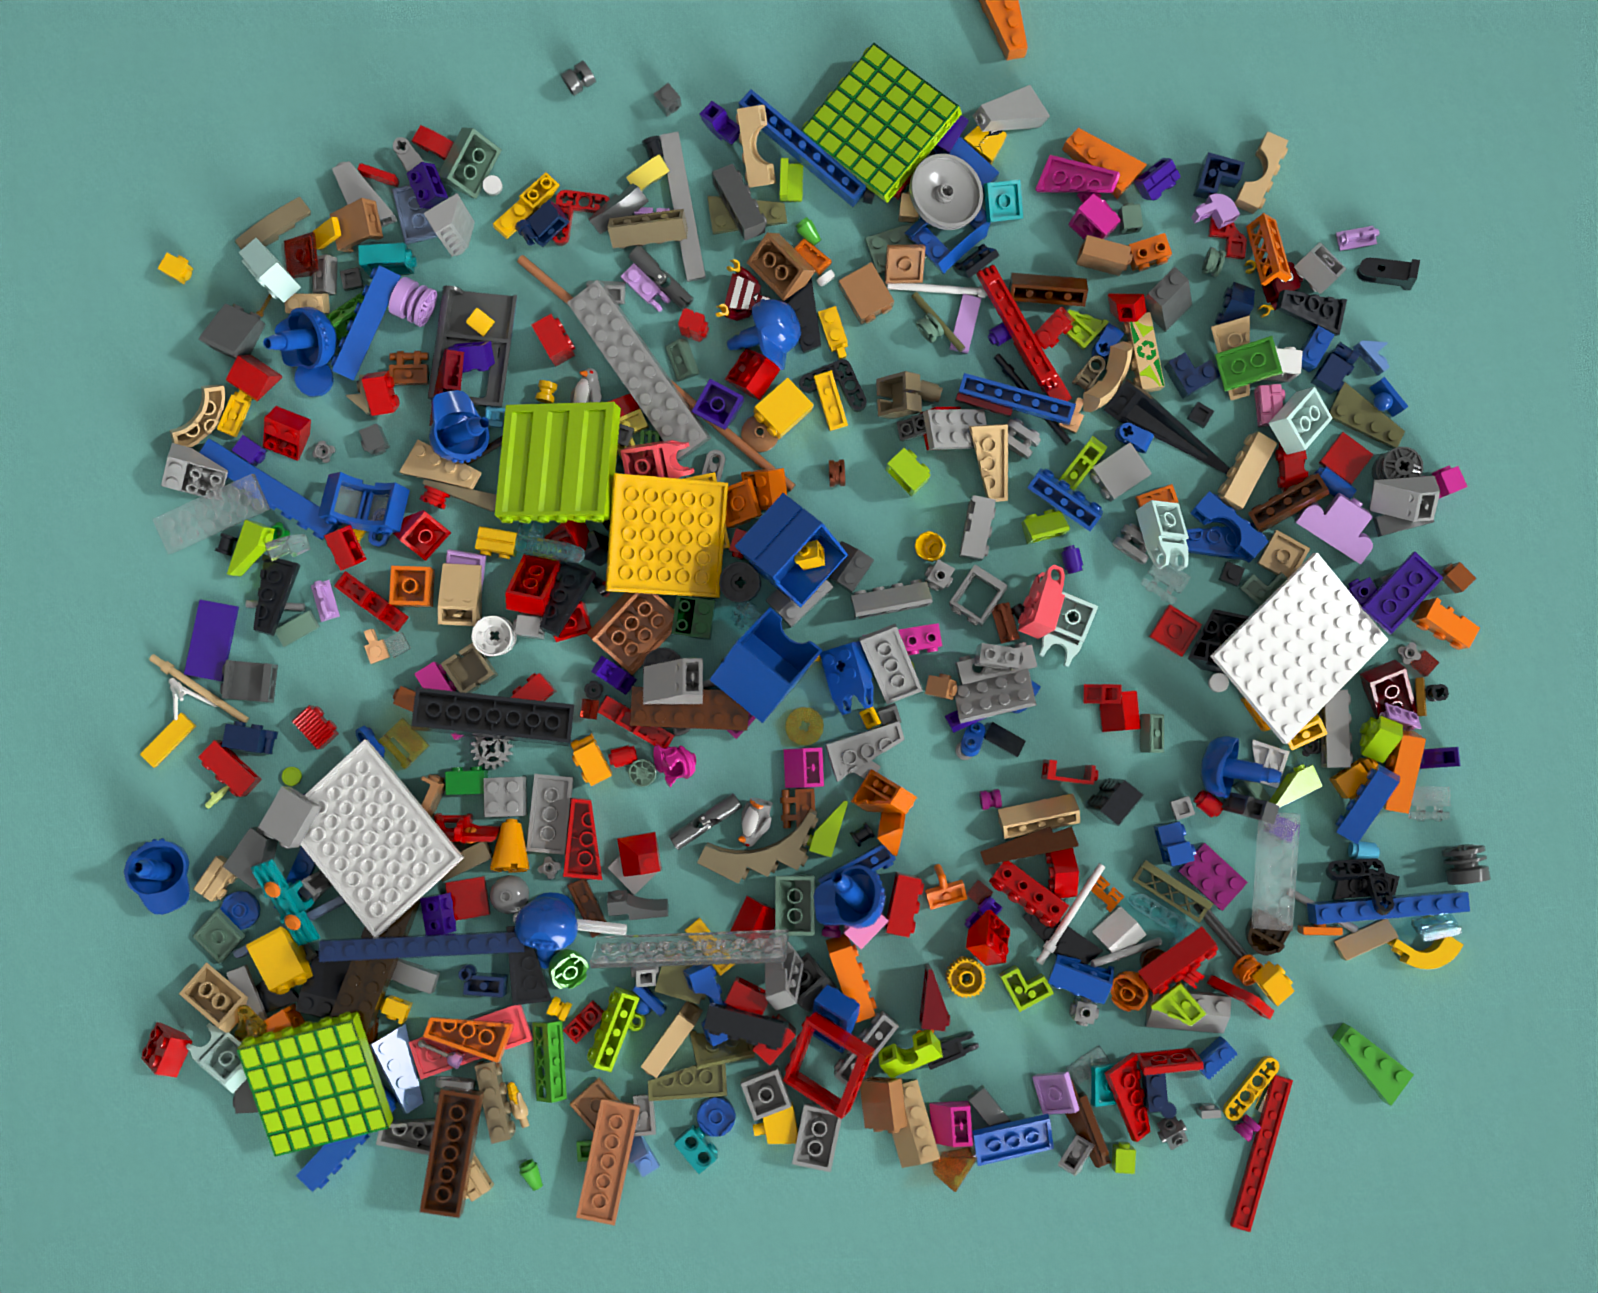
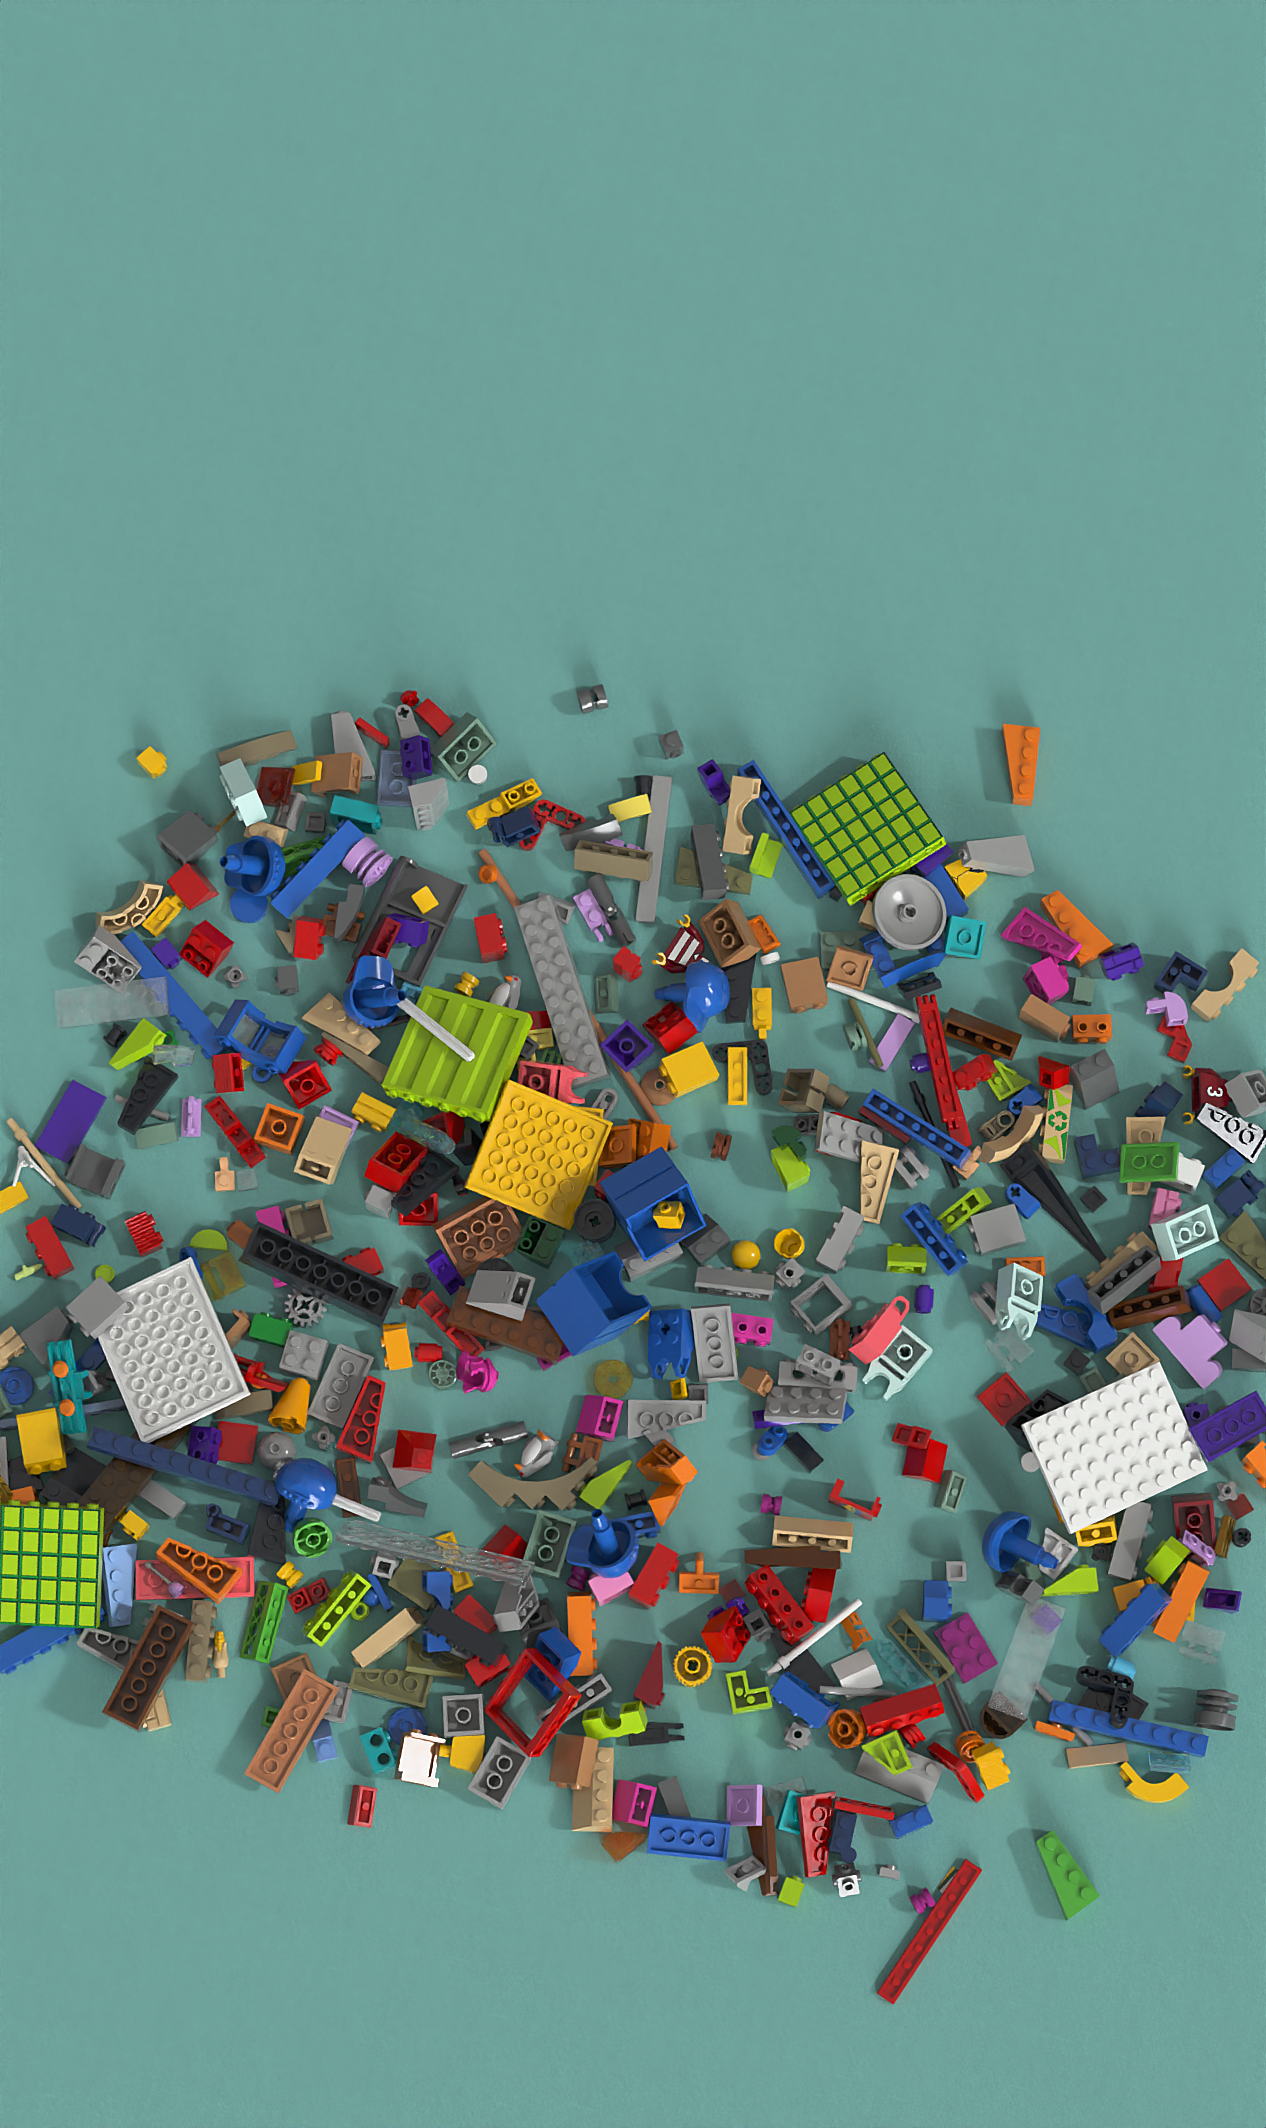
camera: 20 degrees right, 10 degrees down
white wheel [471,616,517,656] -> none
bright green cone [519,1159,543,1191] -> none
bright green cone [795,217,822,246] -> none
black brick [1086,778,1143,826] -> none
red brick [1193,790,1223,818] -> none
sand green wheel [1202,247,1226,277] -> none
yellow beam [1223,1056,1279,1121] -> none
orange fence [1246,213,1292,286] -> none
none -> lime tile [189,1229,228,1251]
none -> dark grey slope [334,884,365,943]
none -> red slope [347,1785,377,1828]
none -> panel [394,1729,446,1787]
none -> white axle [397,998,475,1062]
none -> red plate [400,690,419,707]
none -> orange tile [478,864,498,884]
none -> yellow hair [731,1240,761,1270]
none -> dark grey brick [743,1608,774,1642]
none -> dark green brick [771,1126,807,1162]
none -> dark grey brick [1088,1245,1161,1315]

